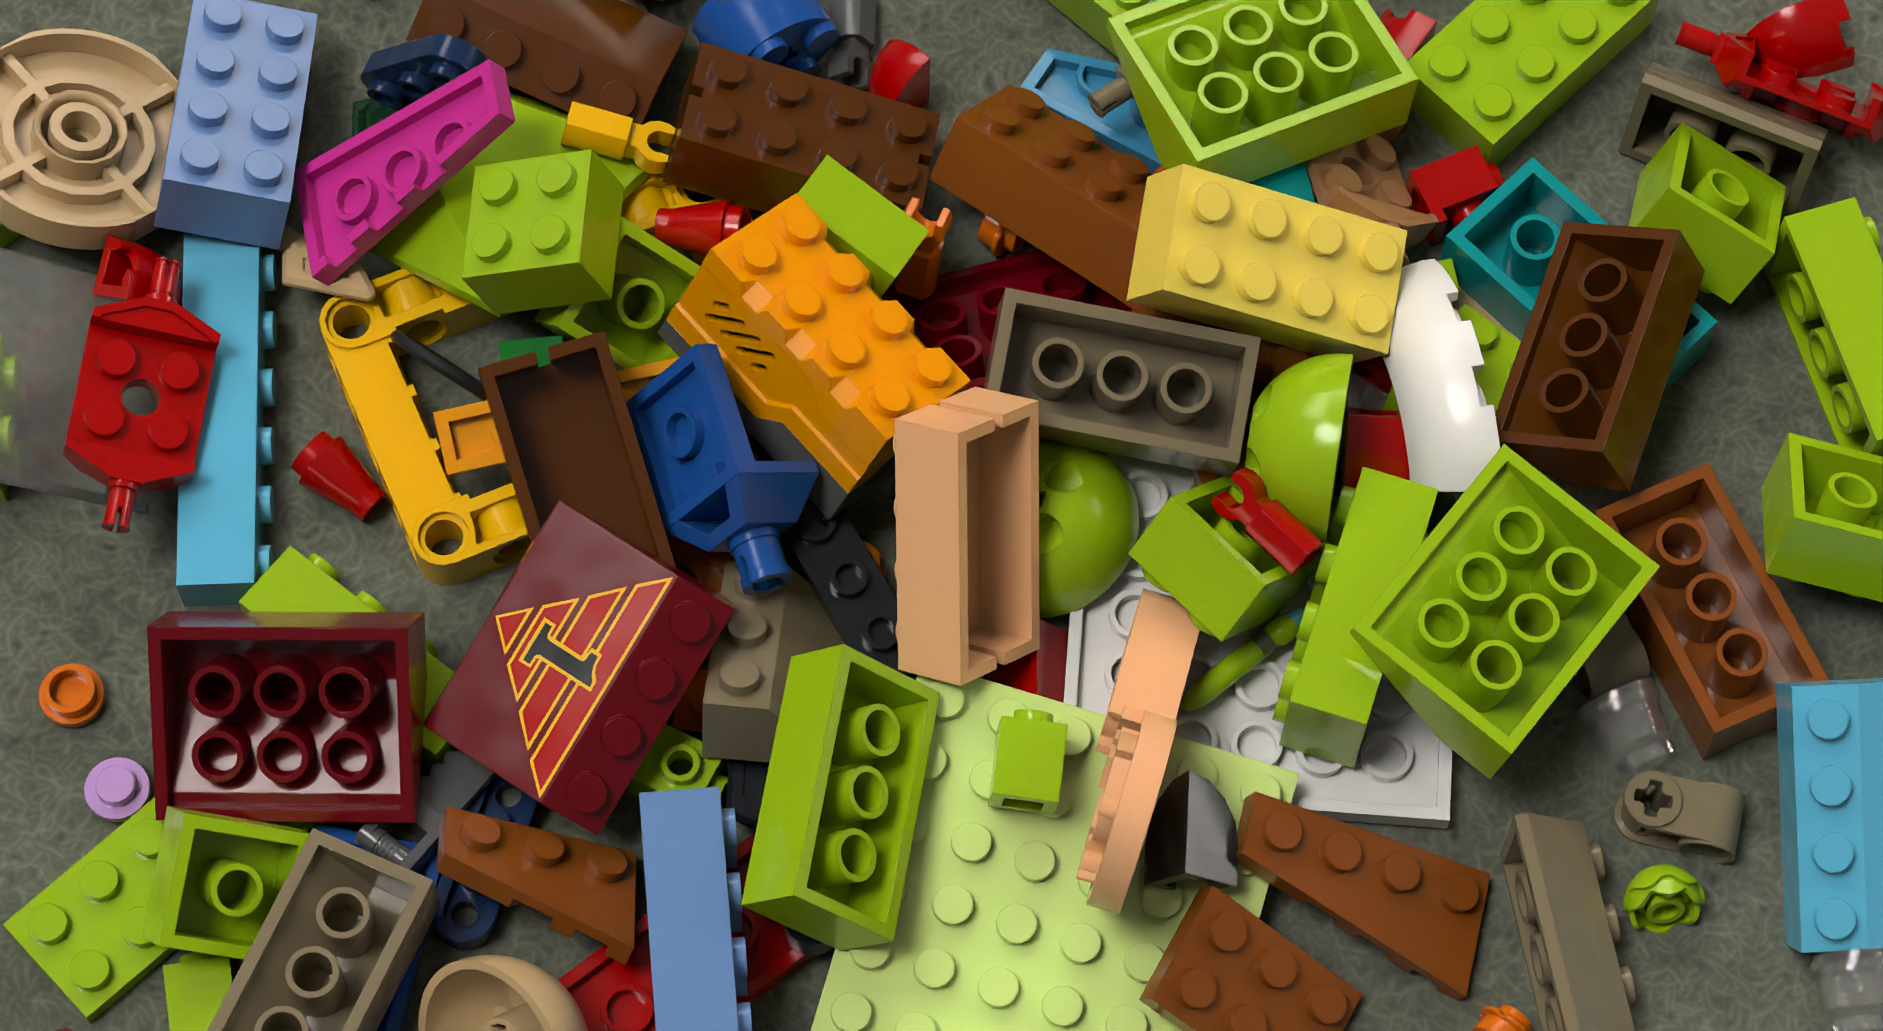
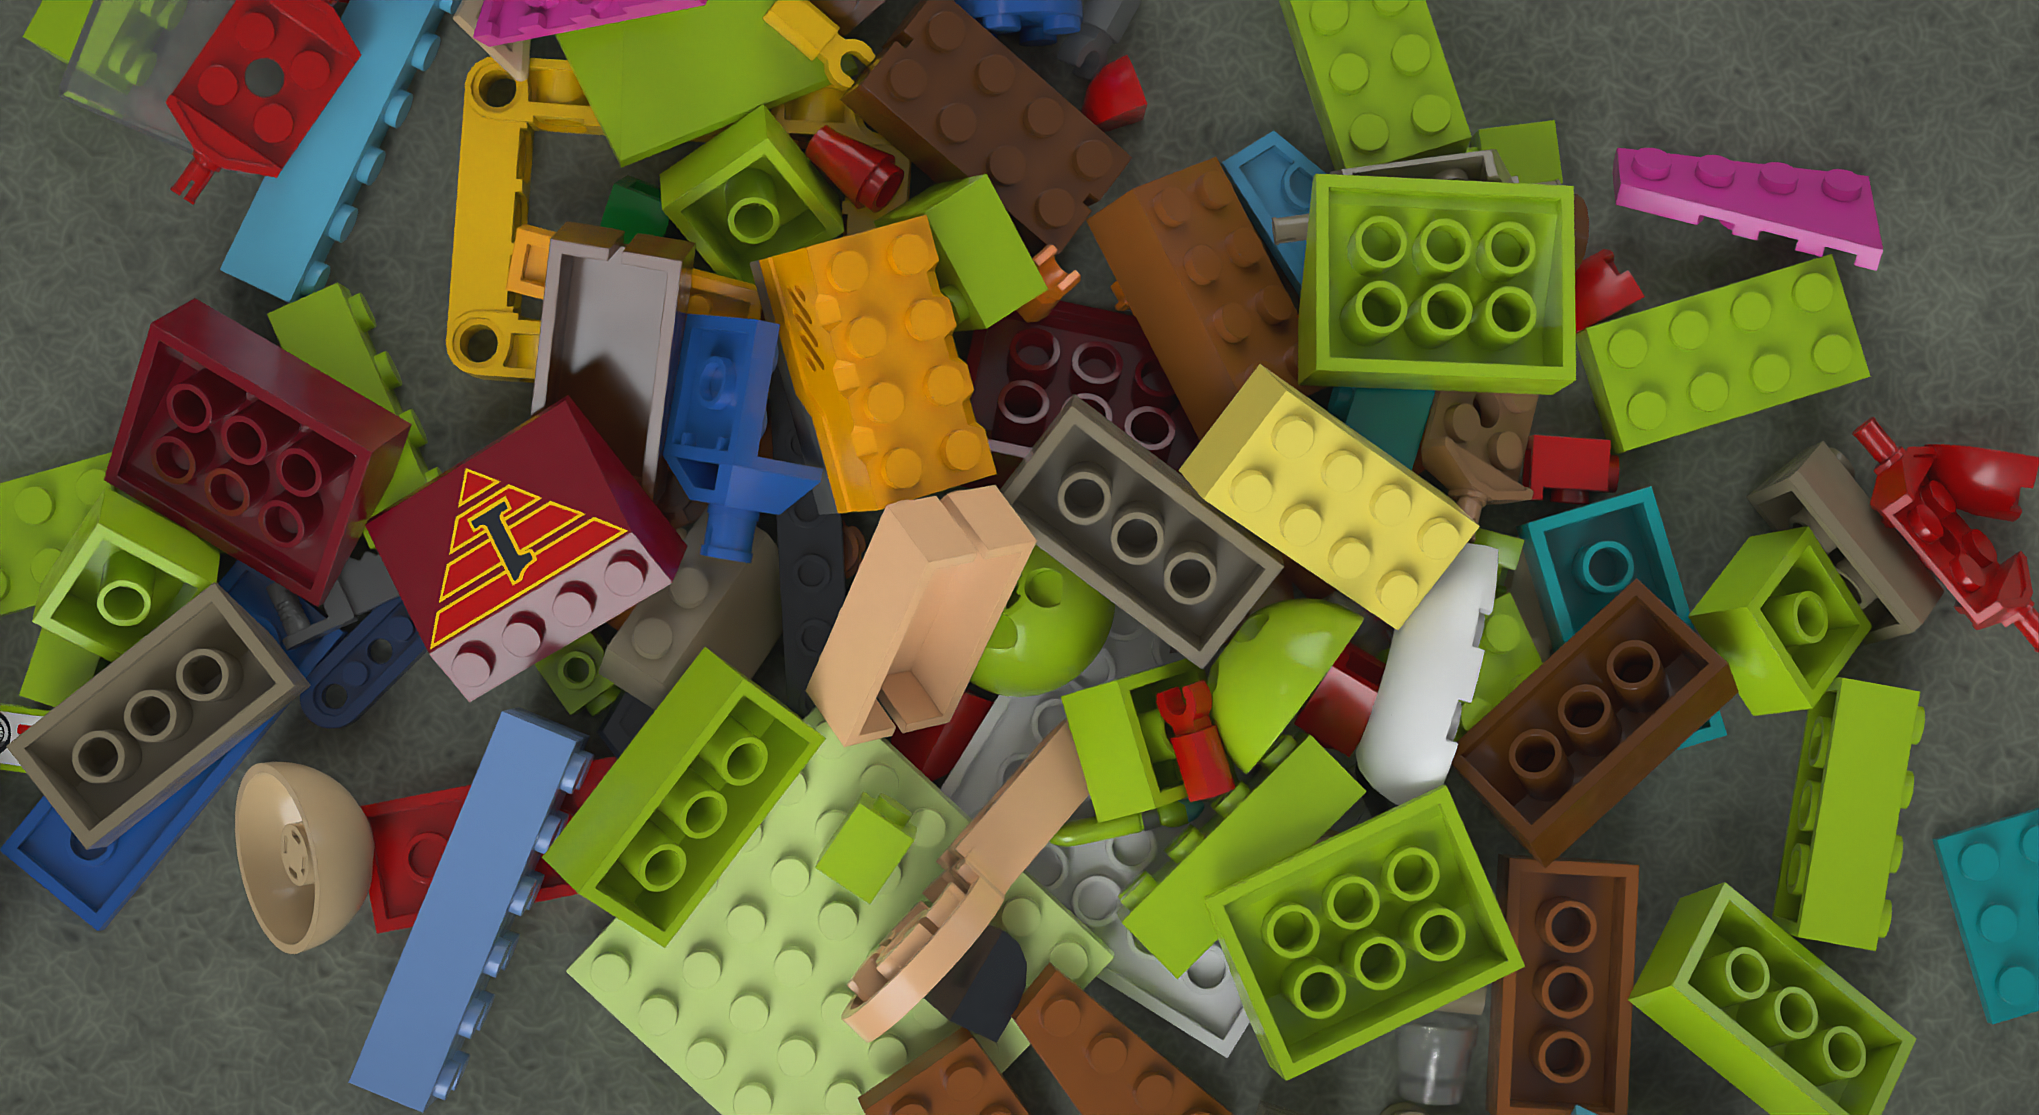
camera: 25 degrees right, 20 degrees up
orange plate [39,663,105,728] -> none
lavender plate [84,757,151,822] -> none
red cone [291,430,388,522] -> none
black piece [391,330,487,401] -> none
dark orange wing [437,806,636,965] -> none
lime brick [462,149,624,314] -> none

